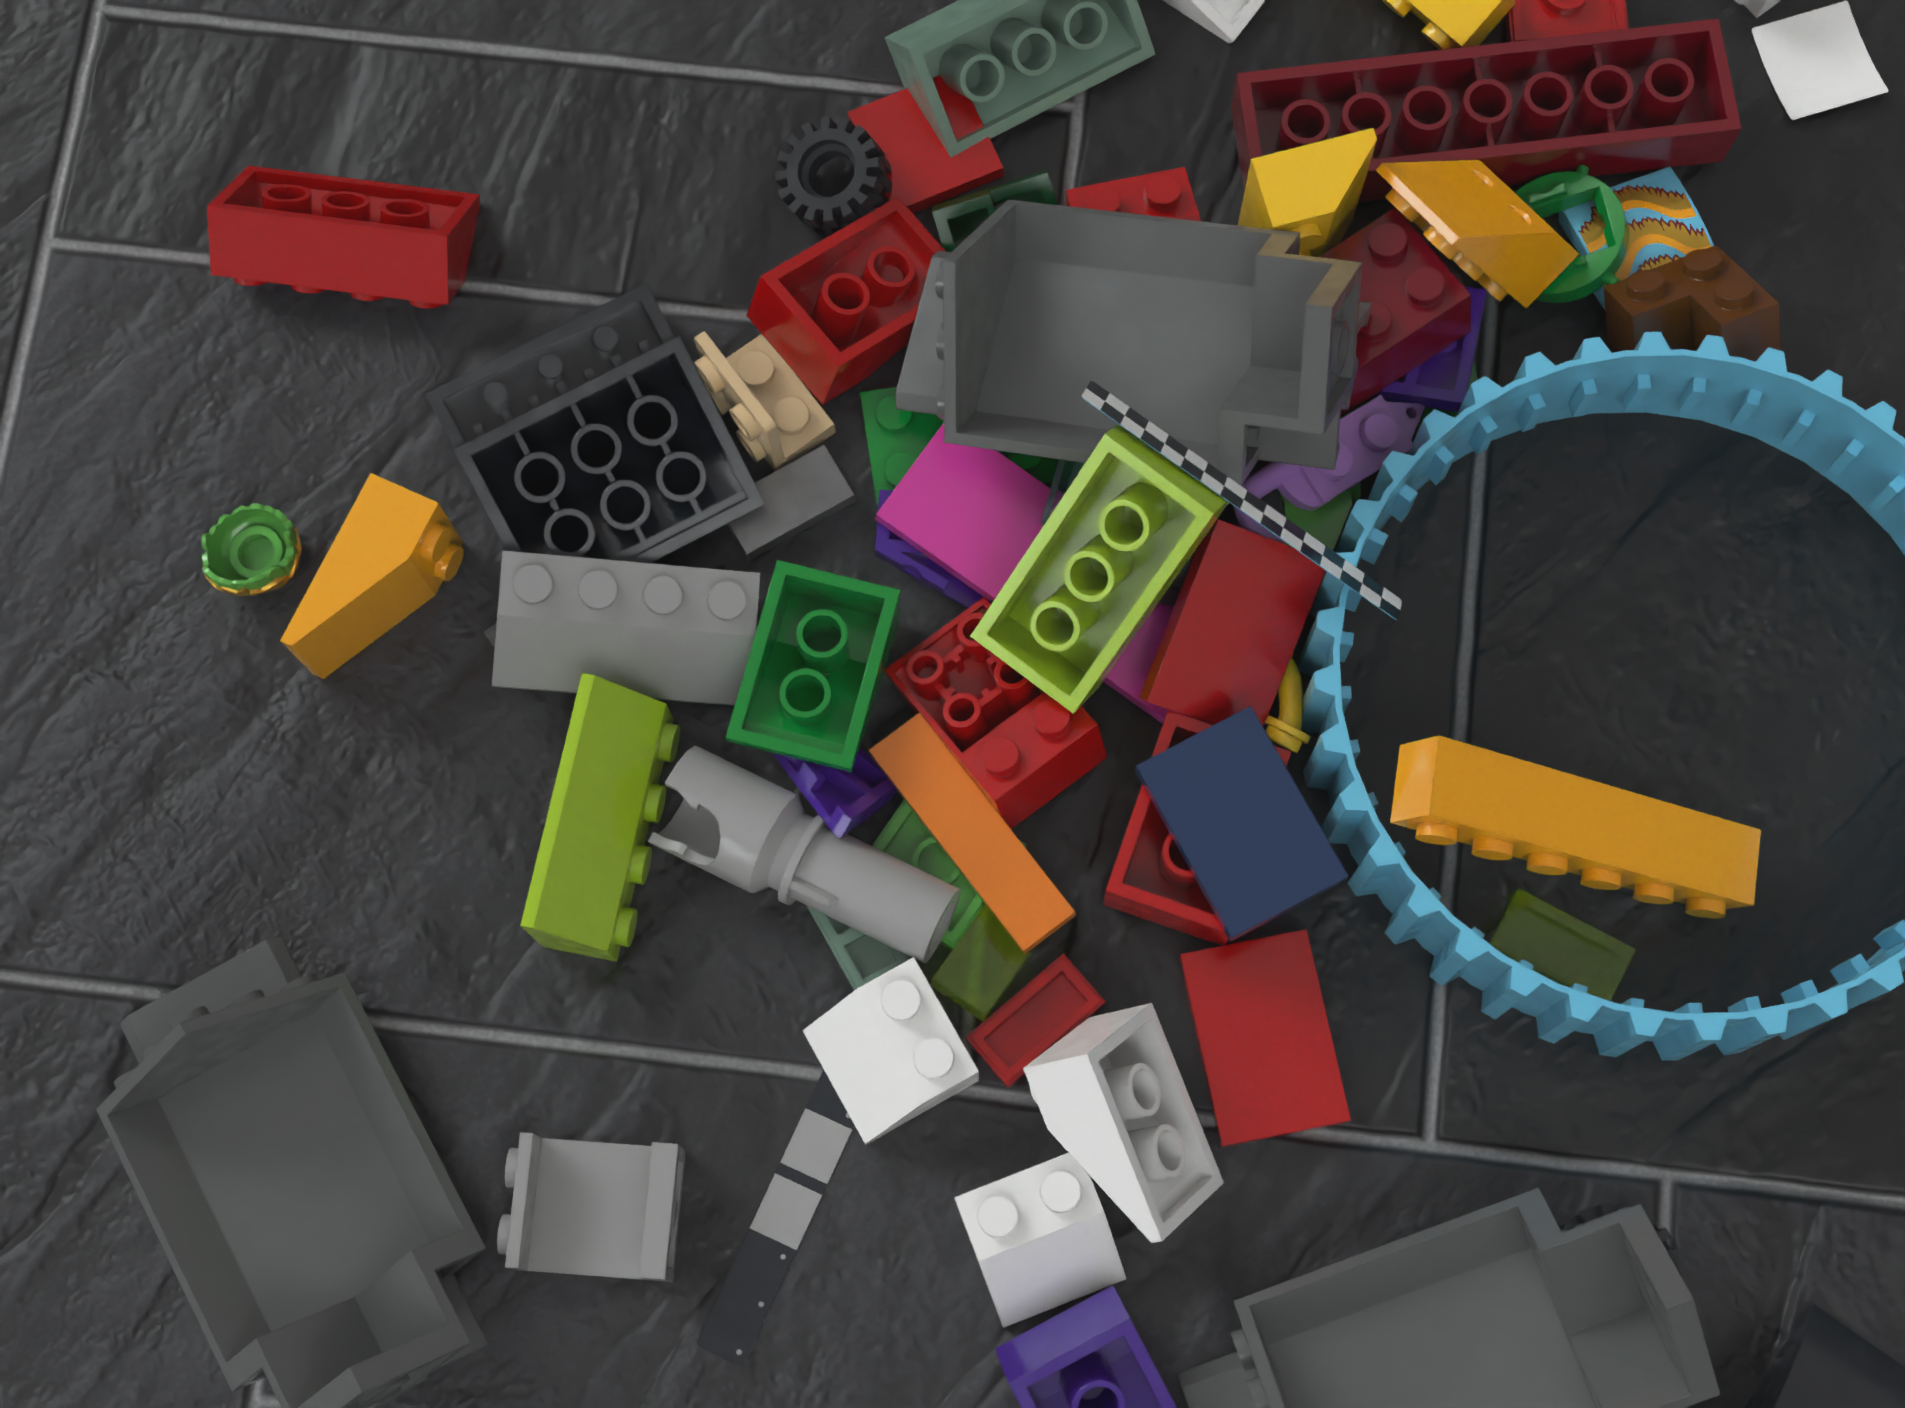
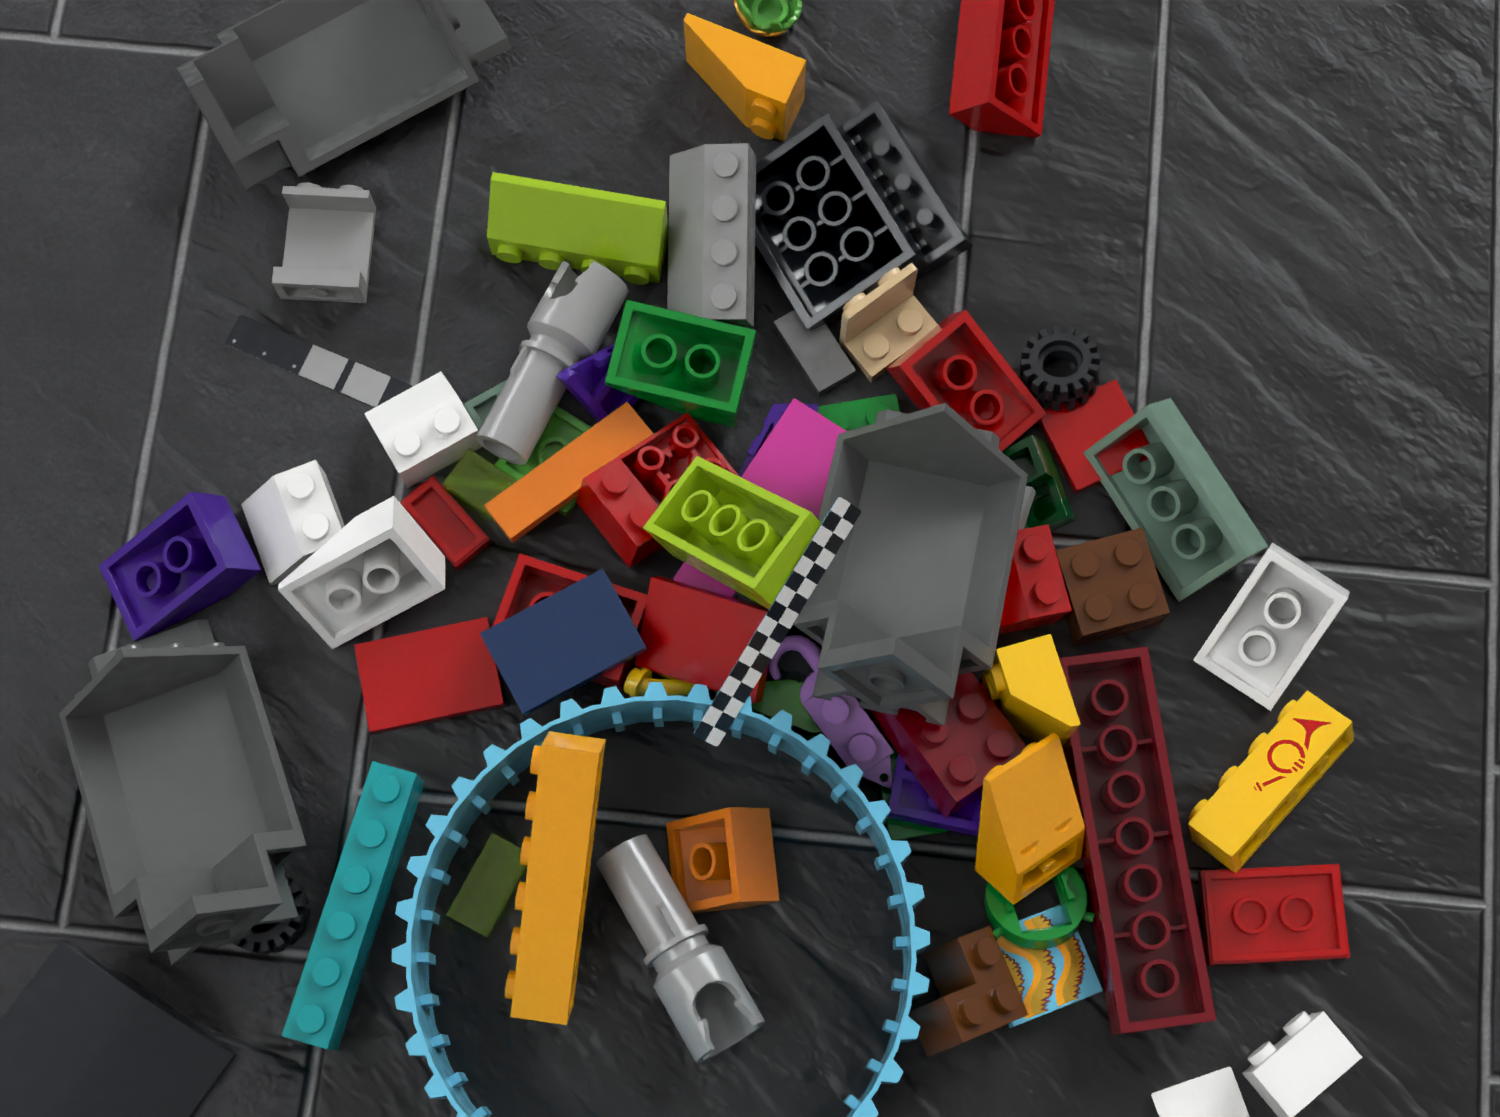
camera: 85 degrees right, 0 degrees up
none -> teal brick [282,761,425,1051]
none -> light grey piece [596,834,765,1063]
none -> orange slope [666,807,780,914]
none -> reddish brown brick [1056,528,1170,647]

